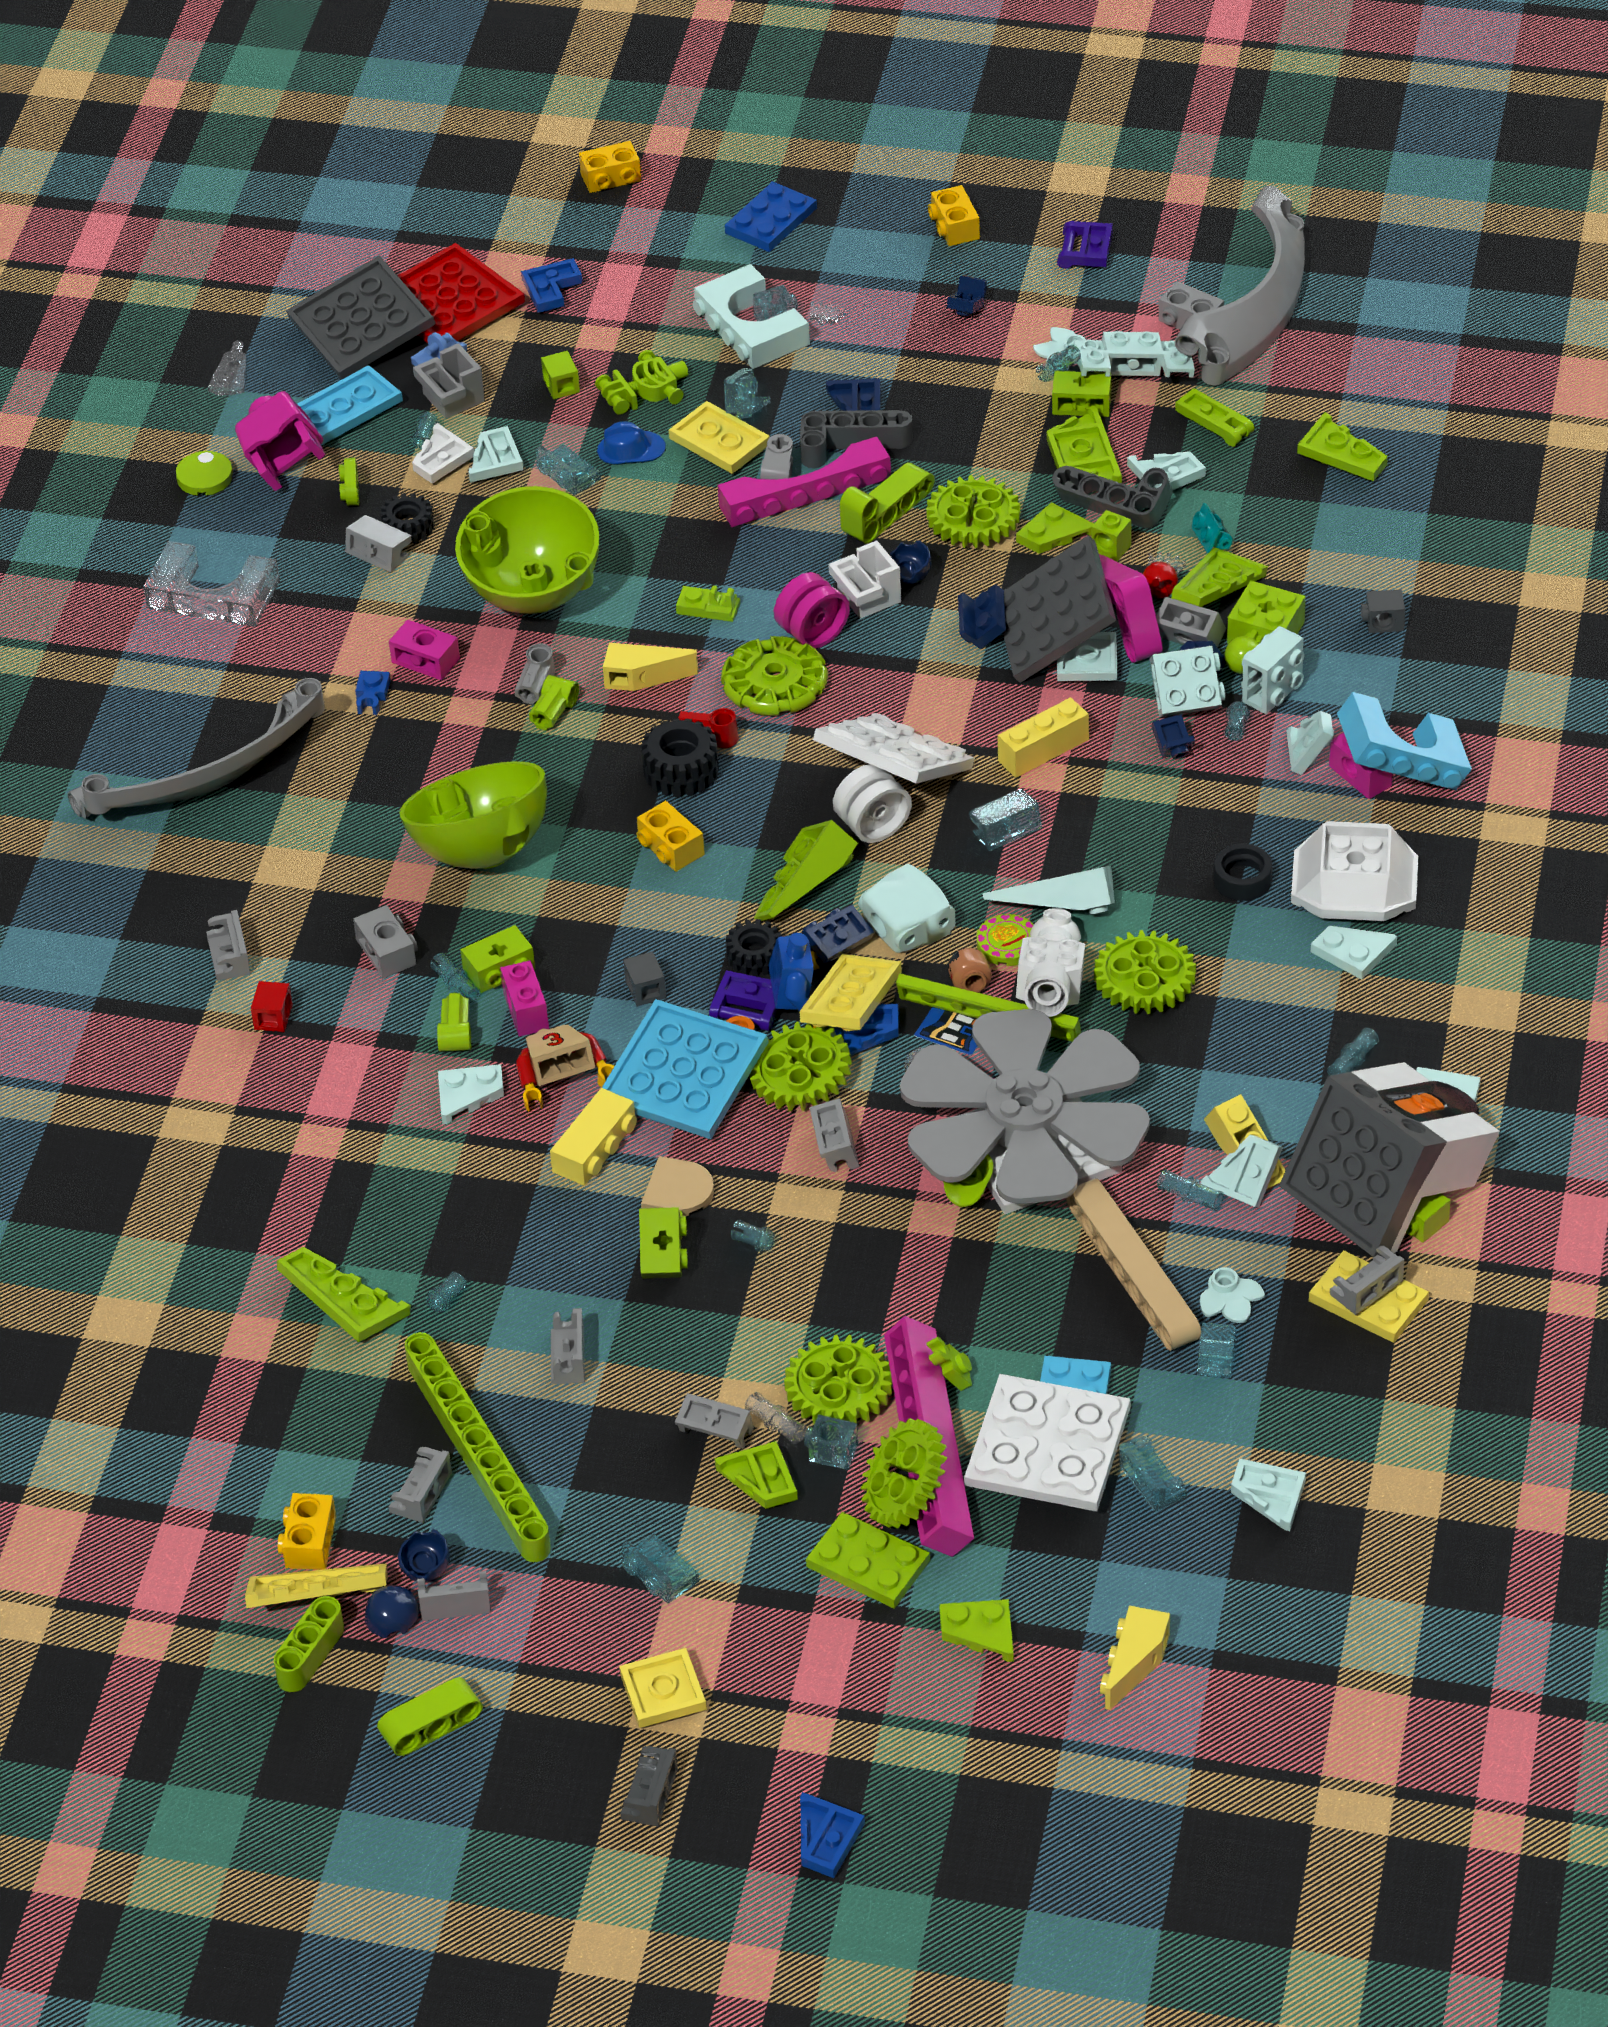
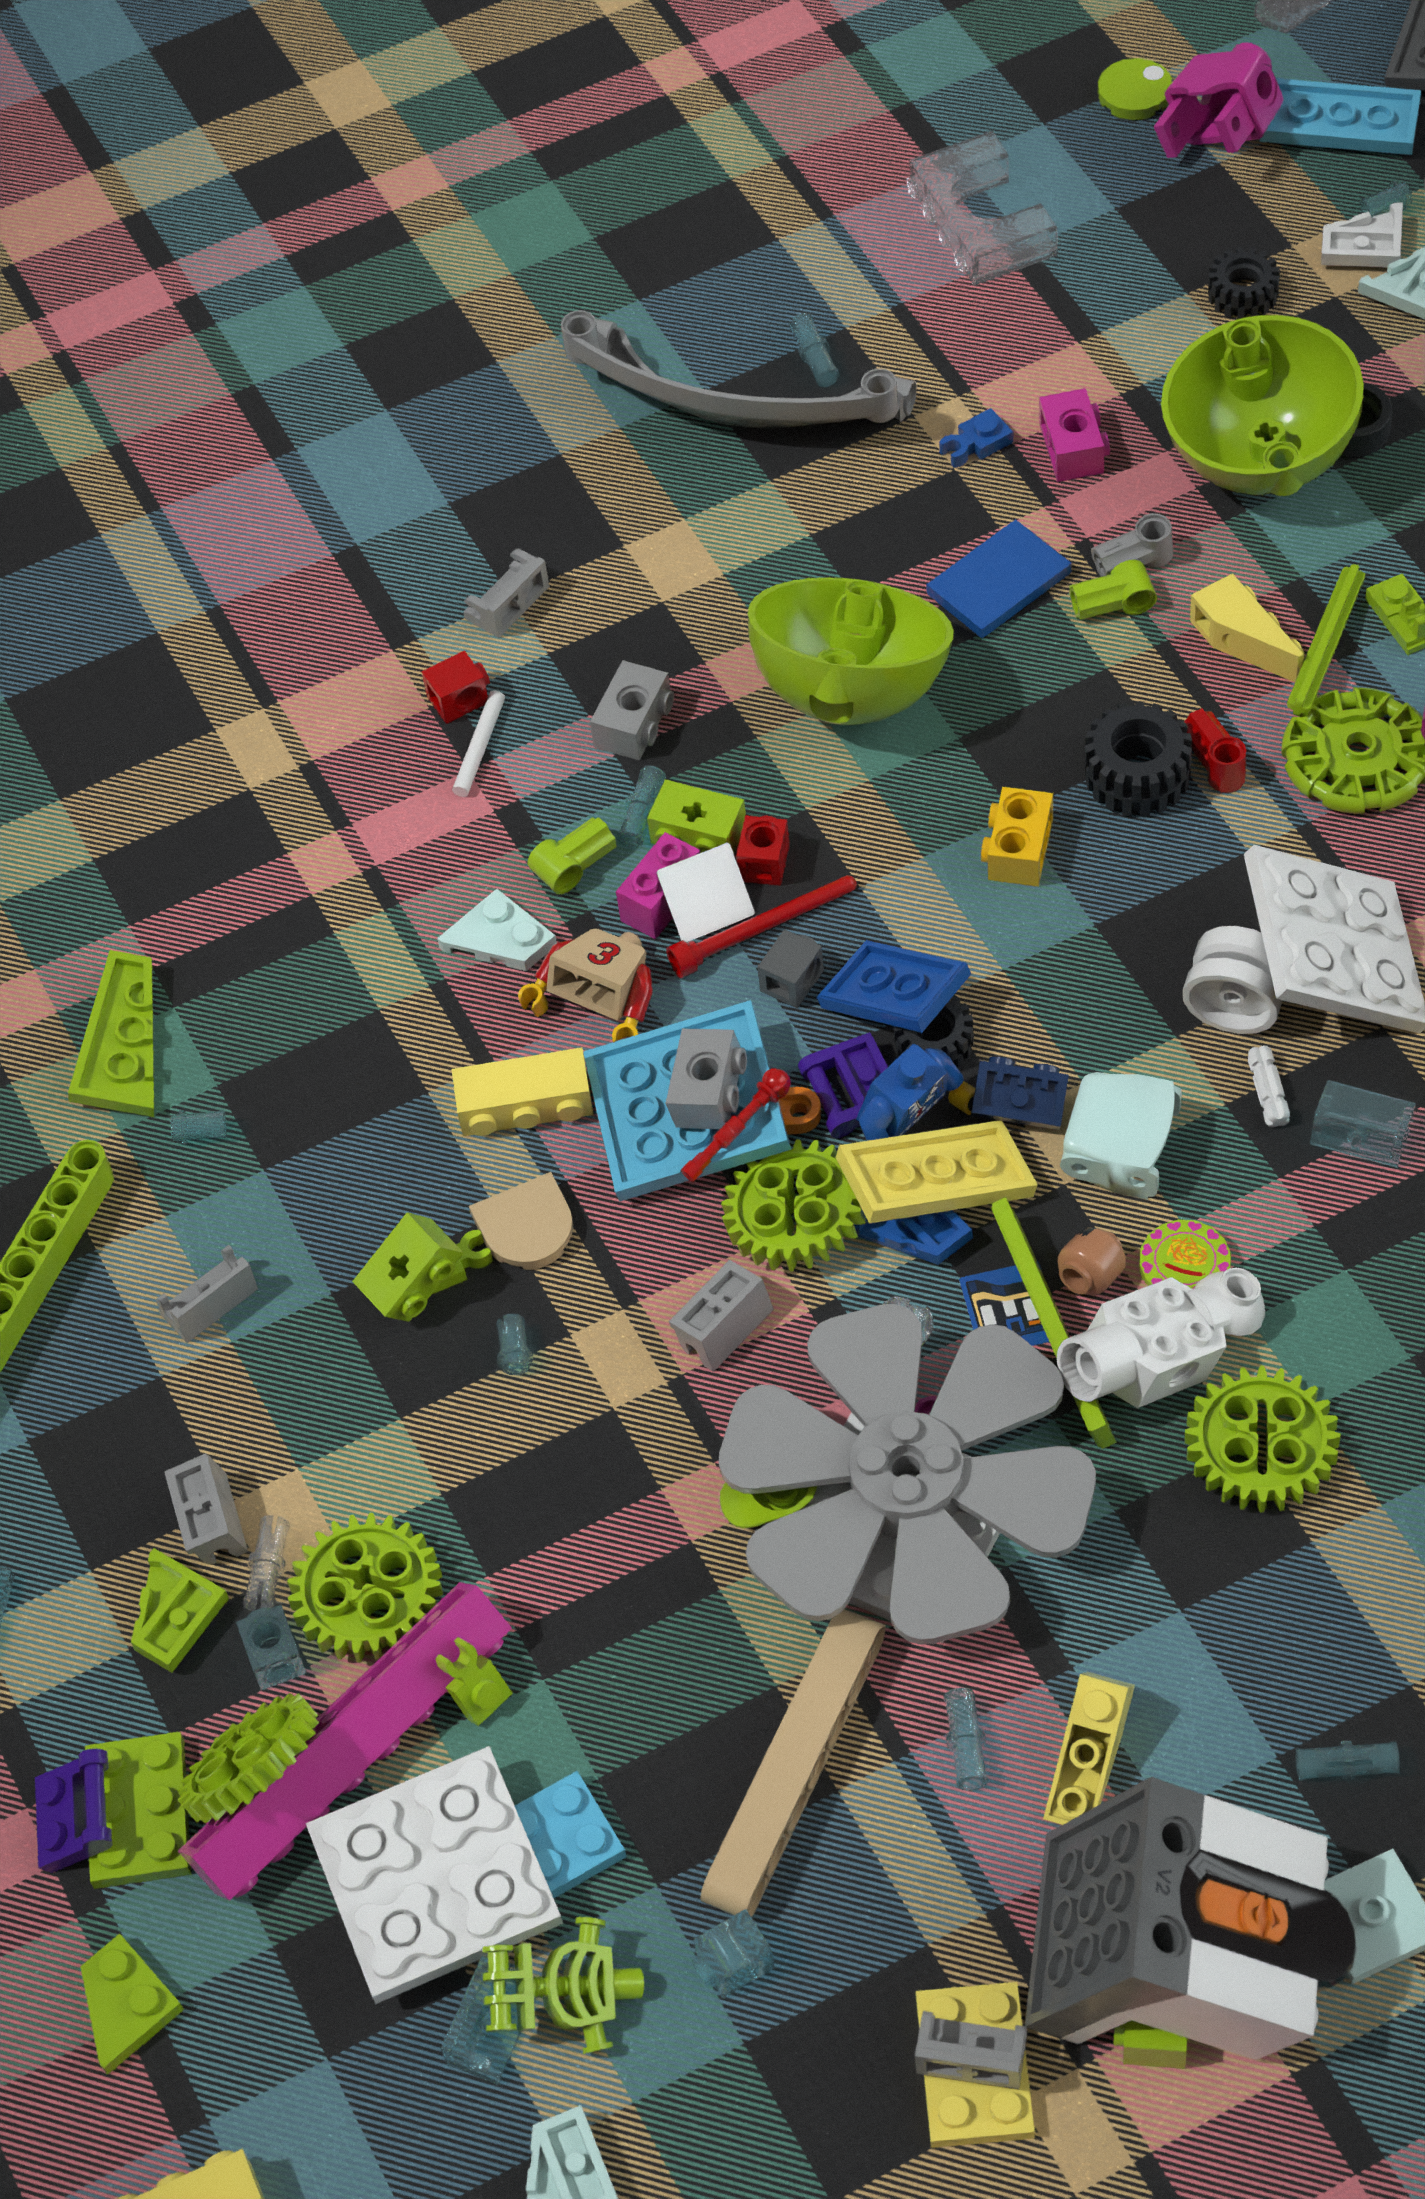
camera: 55 degrees right, 10 degrees up
lime plate [339,457,359,506] -> none
light grey hinge [345,515,411,573] -> none
lime wedge [754,820,858,921] -> none
light aqua wedge [983,866,1115,915] -> none
light aqua wing [1200,1135,1283,1208] -> none
light aqua plate [1200,1267,1265,1323] -> none
none -> dark purple plate [35,1748,112,1873]
none -> white bar [452,690,505,797]
none -> lime piece [482,1917,644,2054]
none -> white sticker [657,843,755,942]
none -> light grey brick [665,1028,747,1129]
none -> red piece [666,875,857,979]
none -> red piece [680,1068,791,1182]
none -> red brick [736,815,790,886]
none -> clear light blue pin [789,313,840,387]
none -> blue tile [817,940,971,1033]
none -> blue tile [926,519,1072,639]
none -> white axle [1248,1045,1290,1128]
none -> lime axle [1287,564,1365,716]

